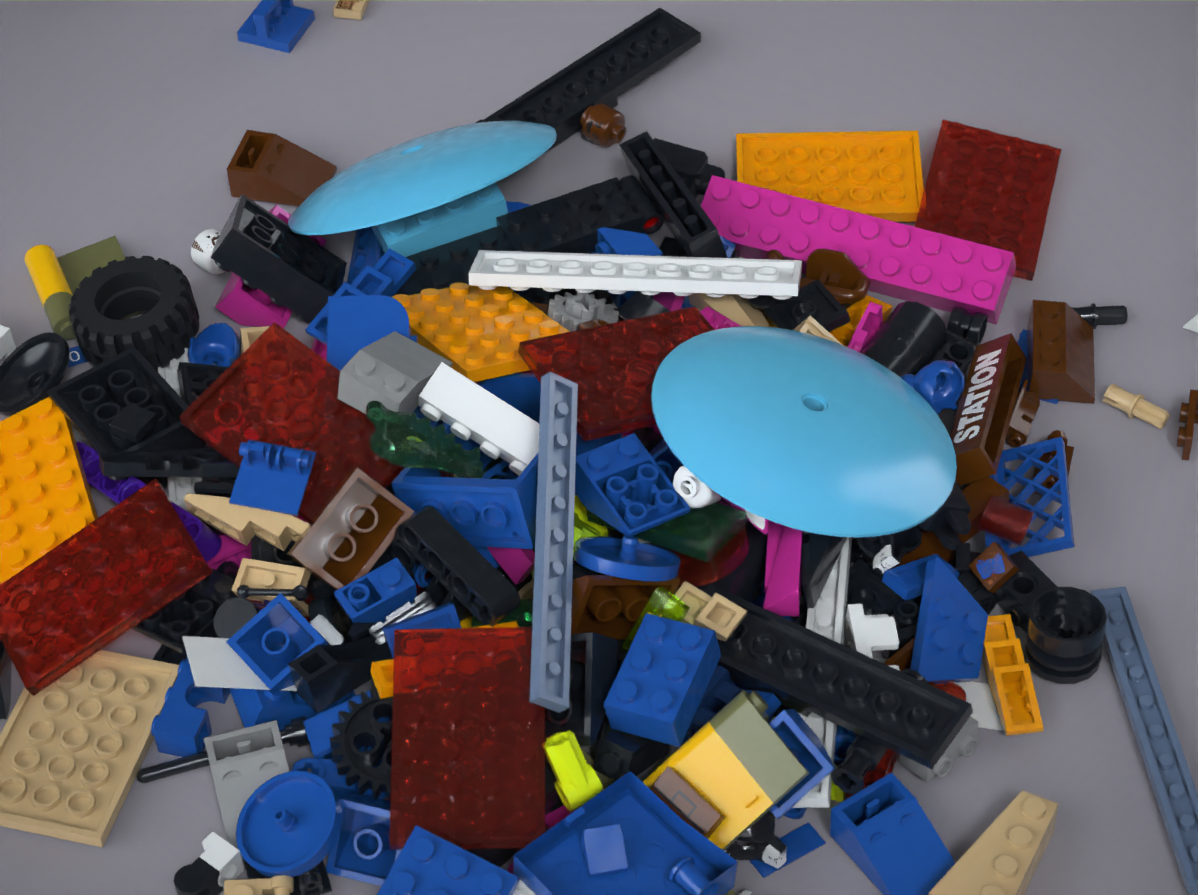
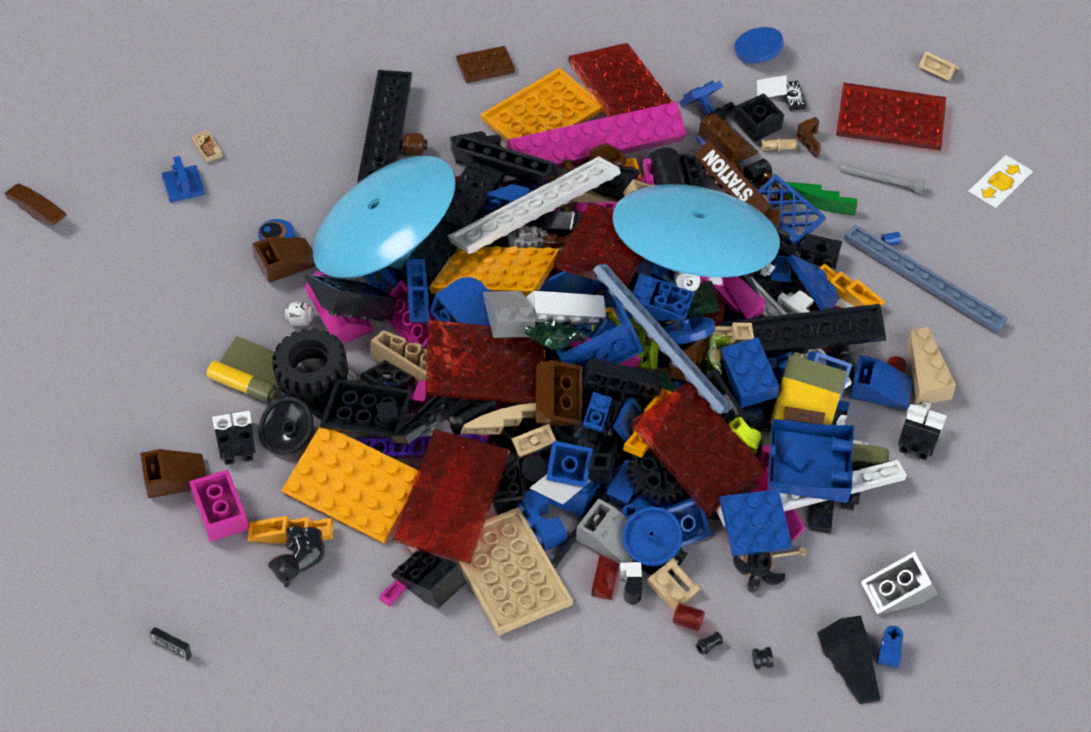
camera: 45 degrees left, 5 degrees up
blue piece [187,323,241,368] -> none
blue hinge [229,440,317,516] -> none
black hinge [237,584,309,601] -> none
blue piece [901,360,965,414] -> none
black wheel [947,306,988,345] -> none
reddish brown tile [968,542,1019,593] -> none
clear red piece [978,495,1034,546] -> none
black wheel [1025,587,1107,684] -> none
none -> tile [258,219,295,241]
none -> reddish brown plate [456,46,515,83]
none -> clear red slope [591,555,619,600]
none -> blue plate [679,80,723,115]
none -> black brick [734,93,784,142]
none -> black piece [743,158,772,184]
none -> green slope [786,182,858,216]
none -> blue hinge [881,232,901,246]
none -> clear red tile [887,356,907,373]

